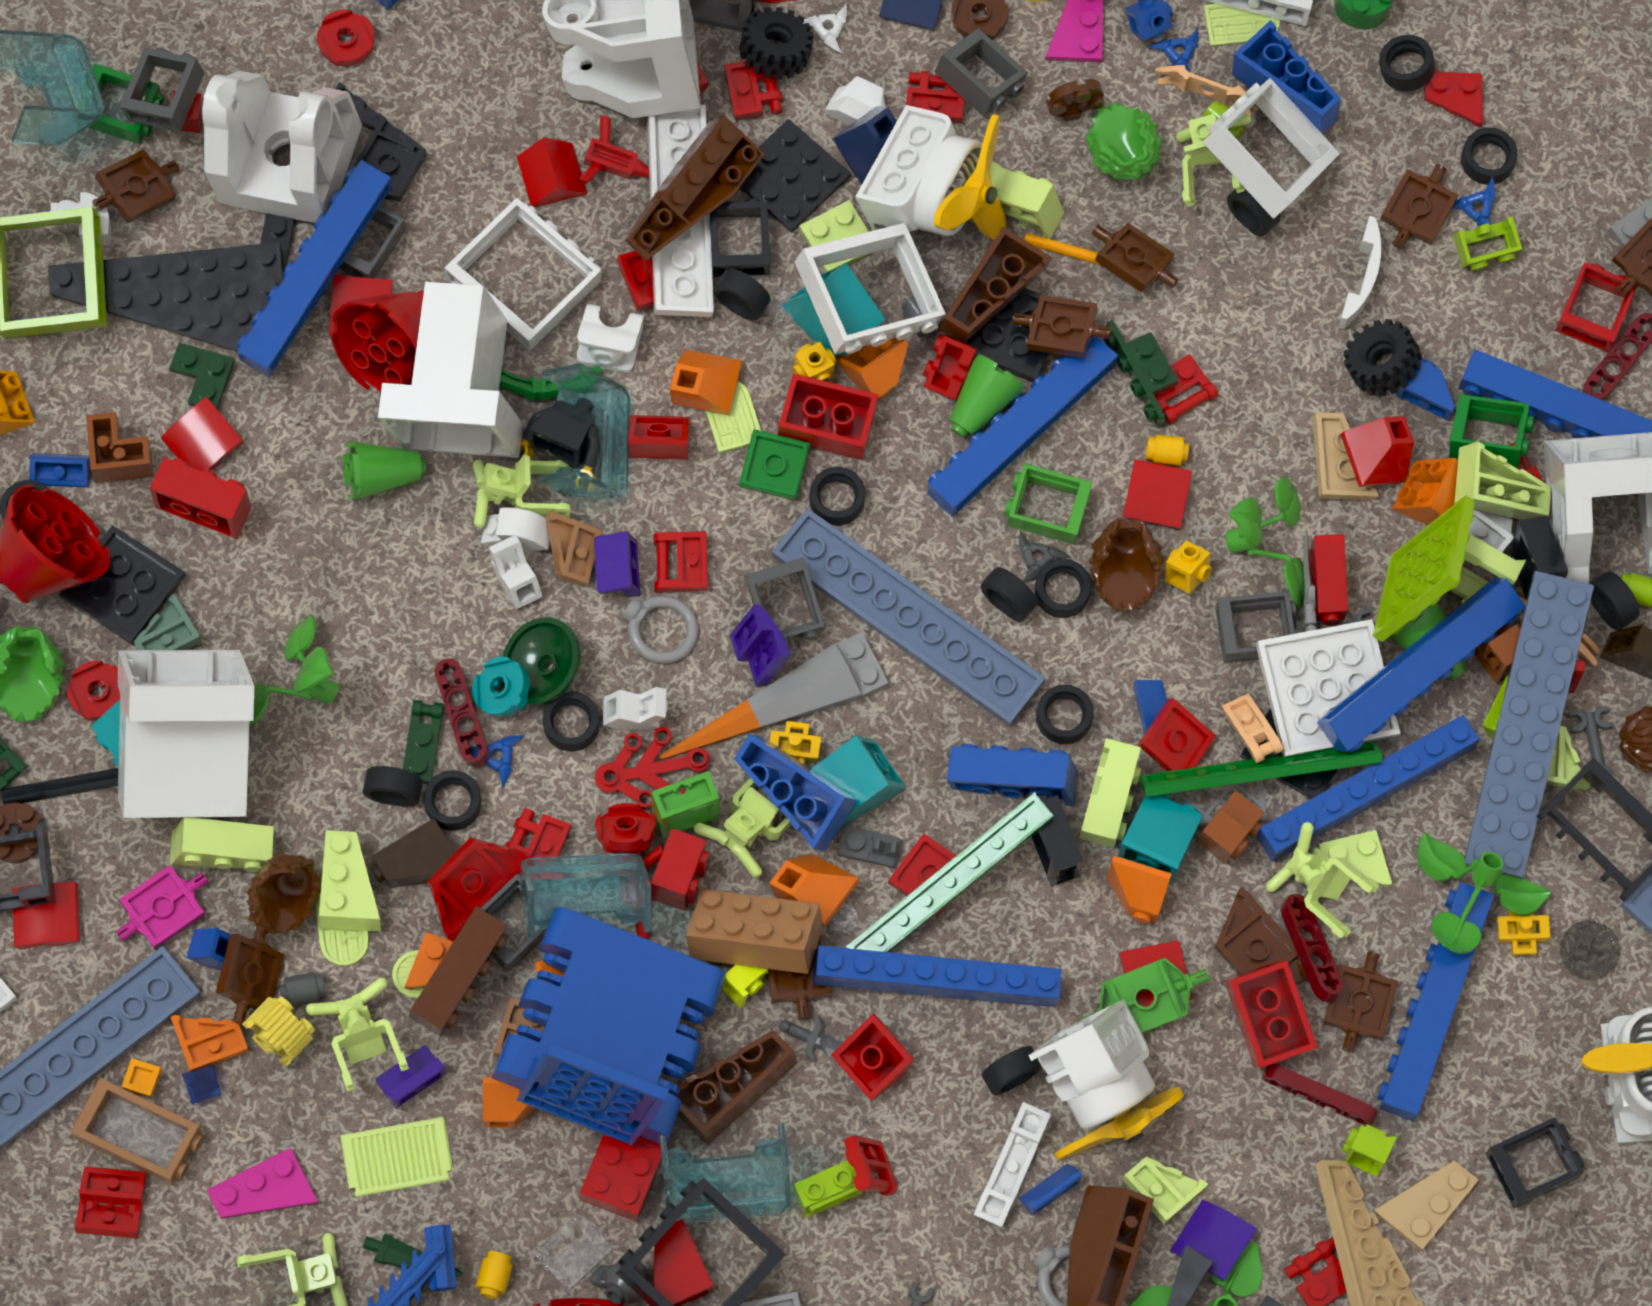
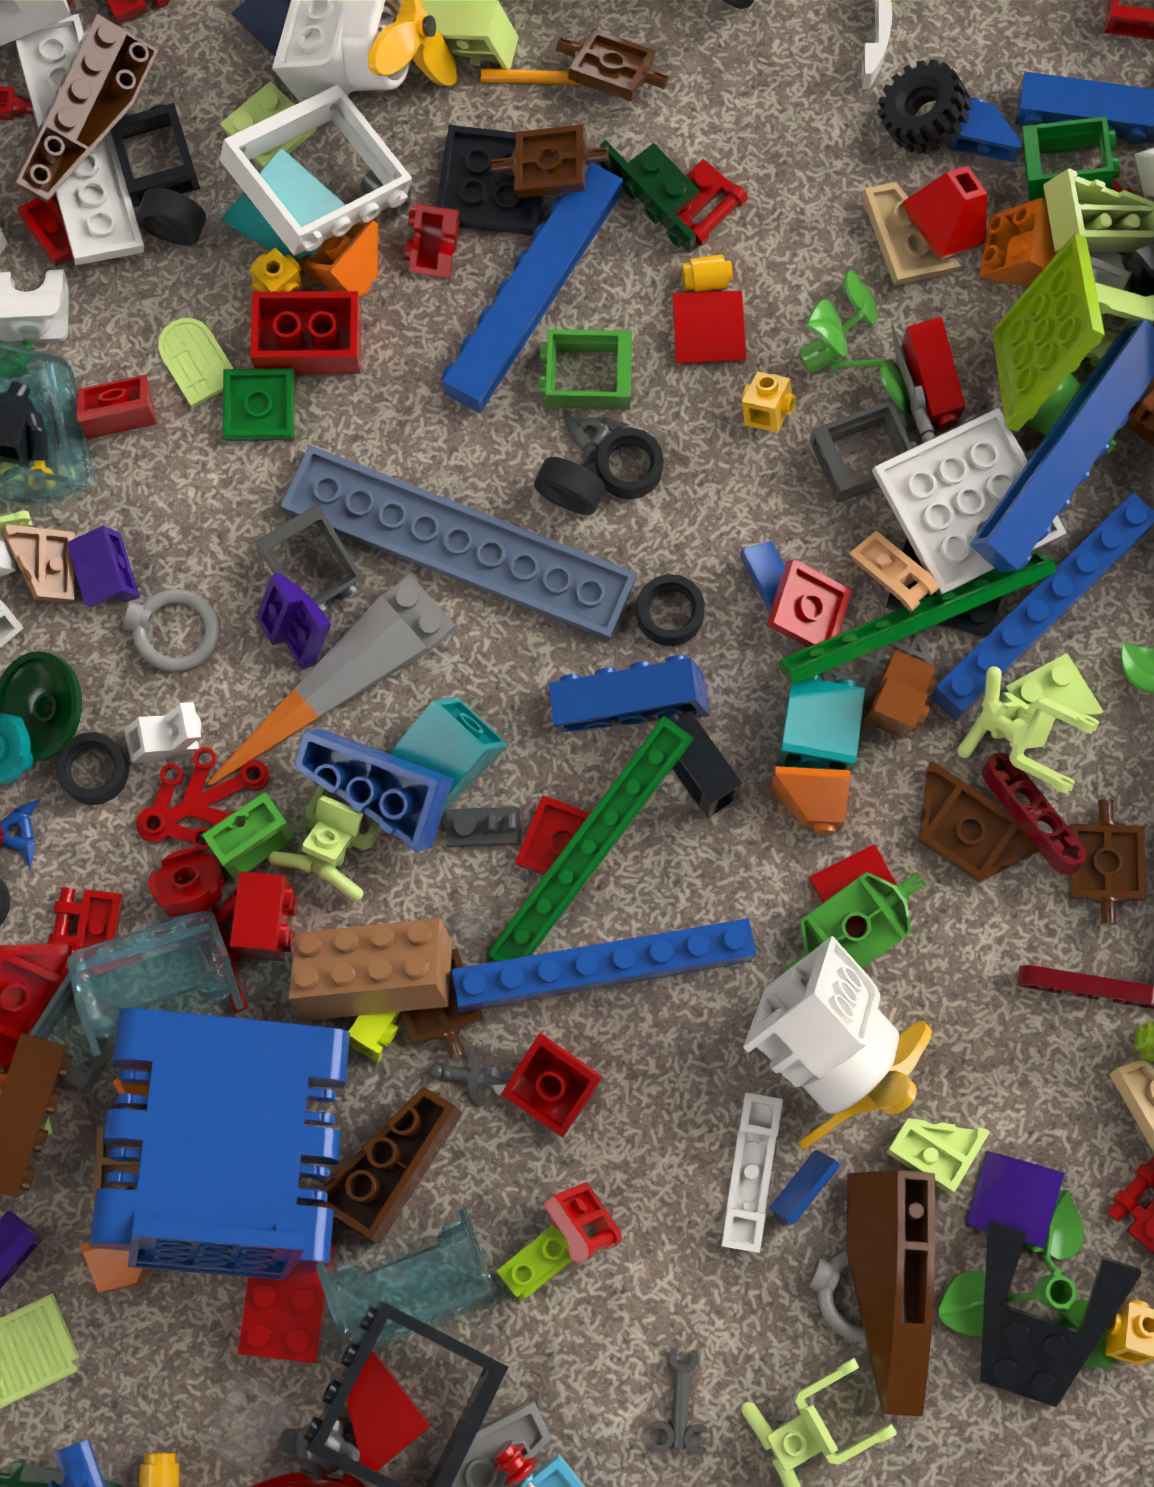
camera: 10 degrees left, 5 degrees up
red plate [653,531,708,593] -> none
orange slope [669,350,743,415] -> none
black plate [739,119,851,233] -> none
orange slope [769,854,860,926] -> none
yellow piece [770,721,821,764] -> none
black tyre [809,466,866,526] -> none
reddish brown wedge [938,227,1052,343] -> none
bright green cone [949,354,1025,438] -> none
black tyre [981,1046,1043,1095] -> none
yellowish green wedge [1079,738,1141,848] -> none
reddish brown hair [1088,518,1165,613] -> none
red brick [1223,960,1318,1068] -> none

